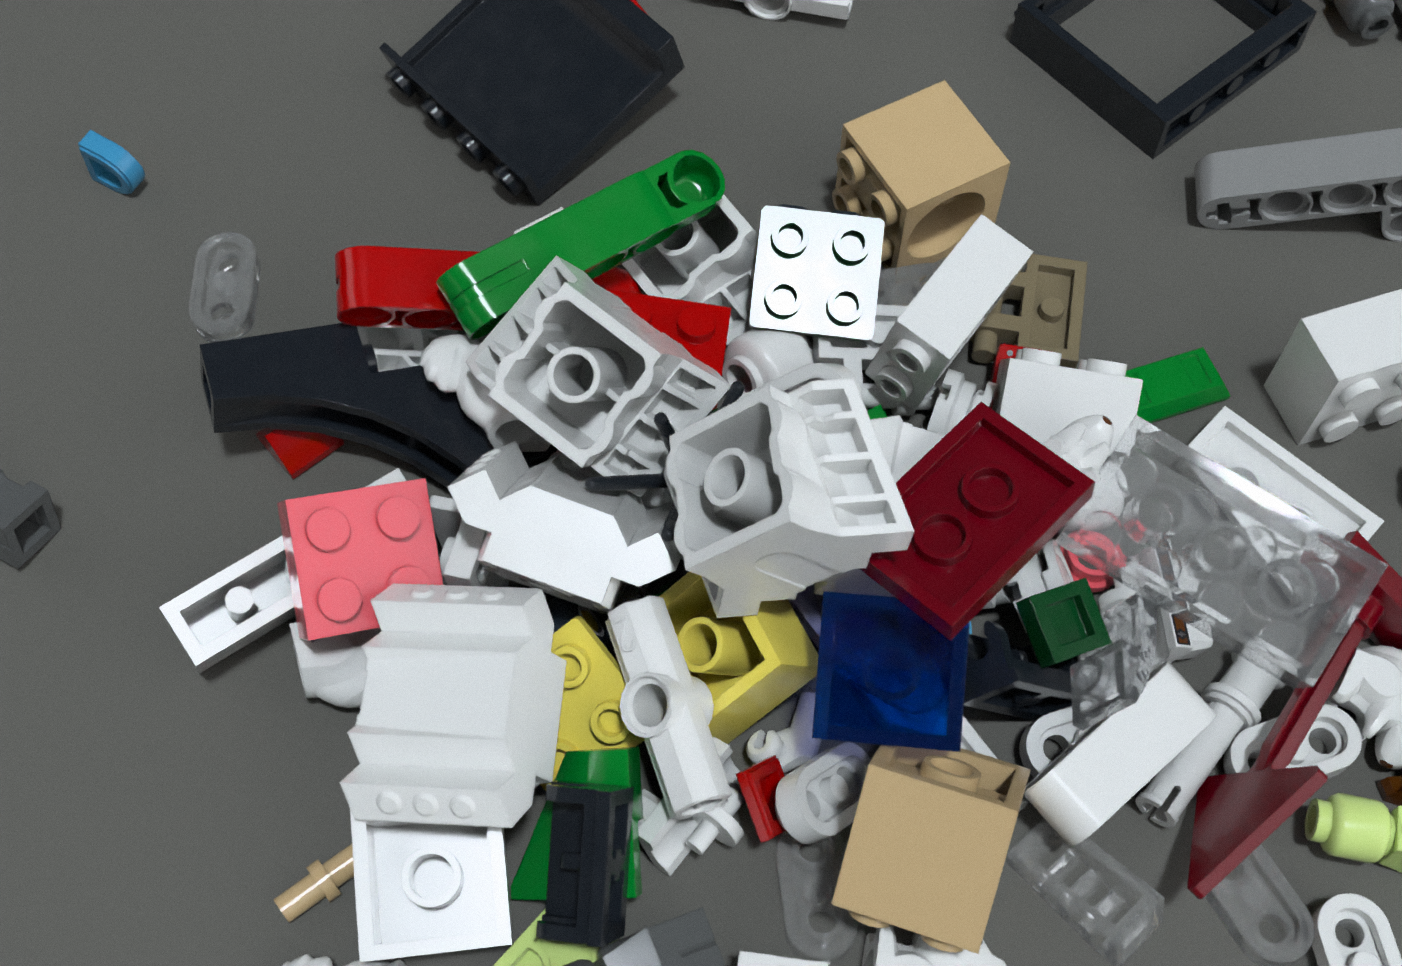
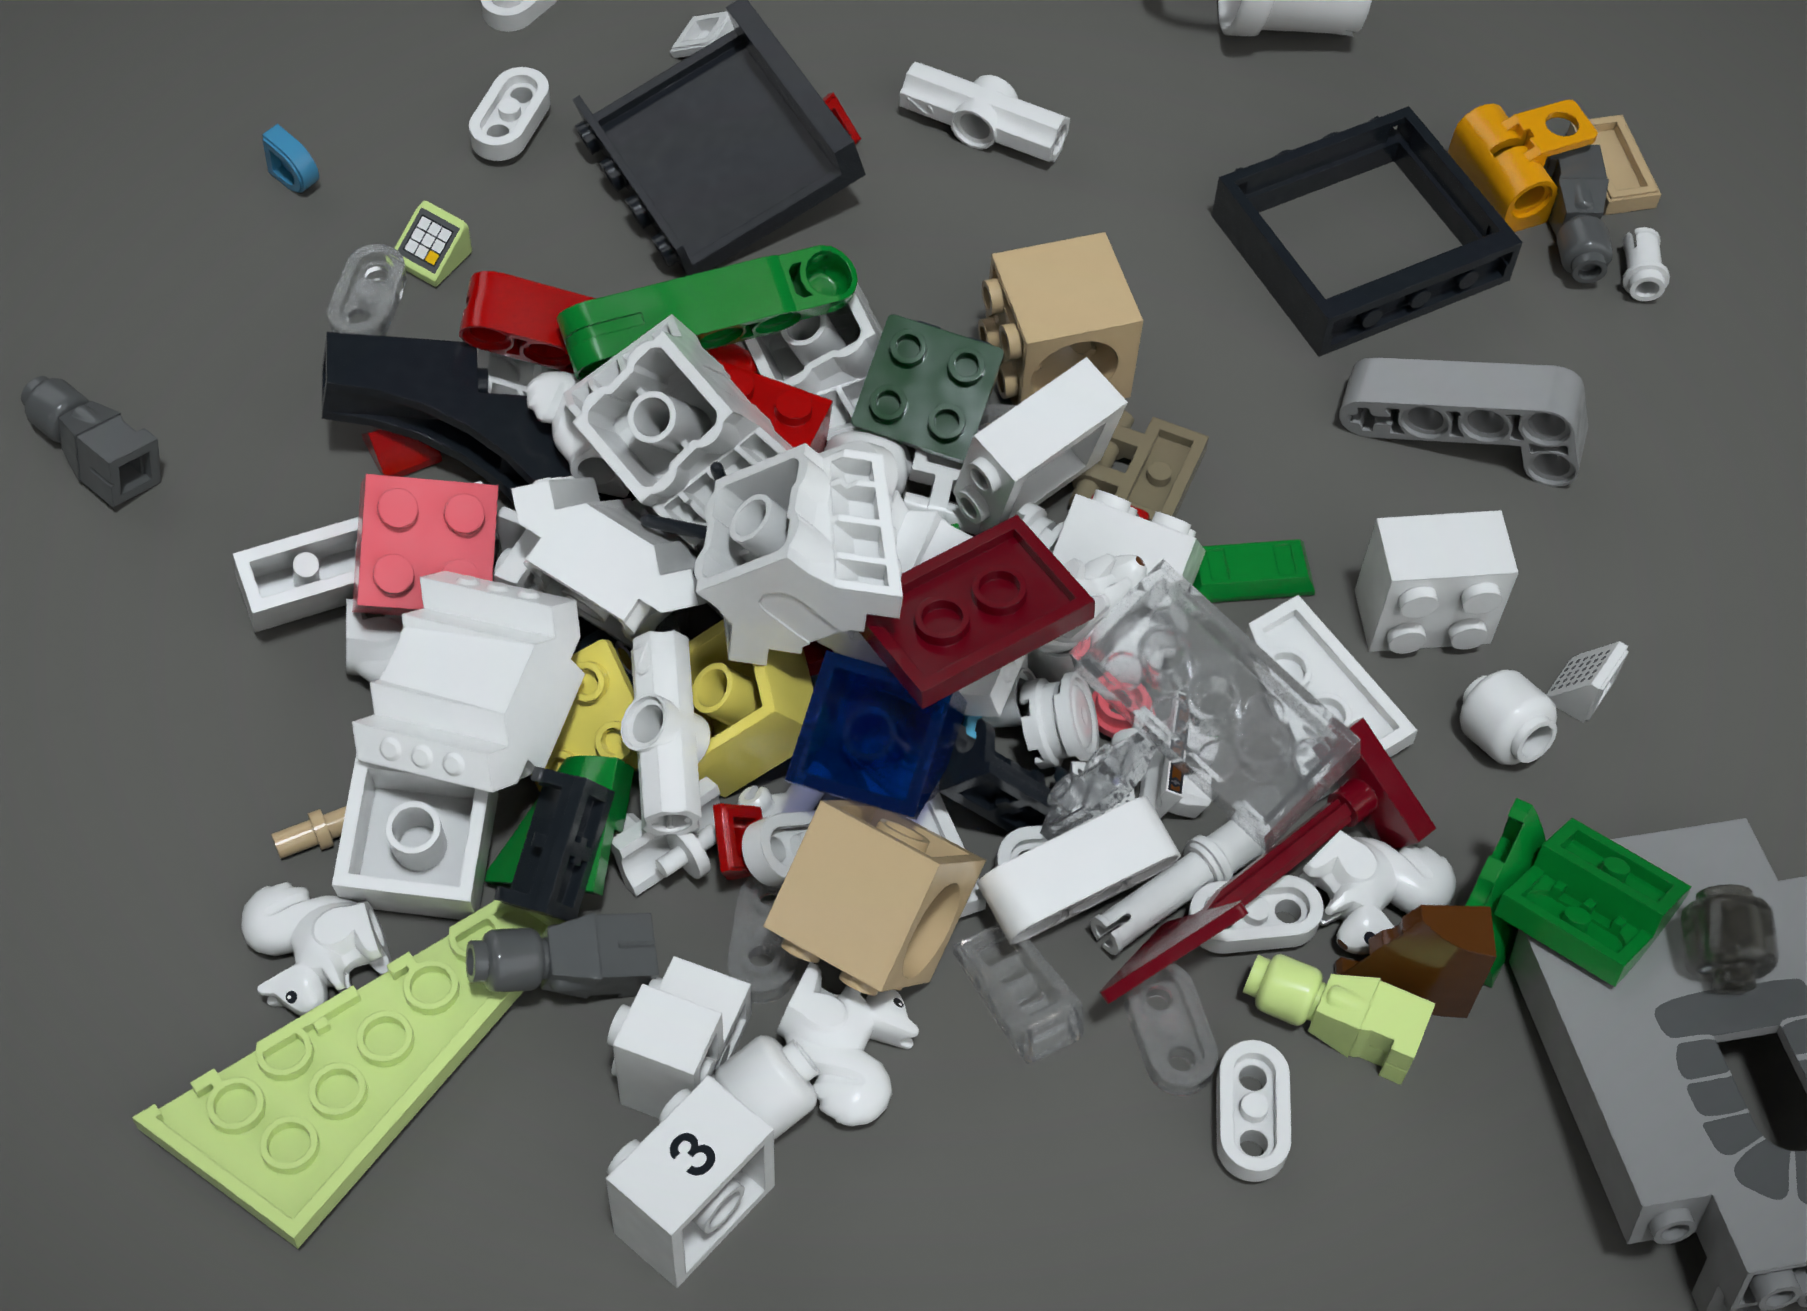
camera: 10 degrees right, 5 degrees down
dark green plate [1016,578,1112,669] -> none
none -> slope [390,200,472,287]
none -> white plate [469,67,550,161]

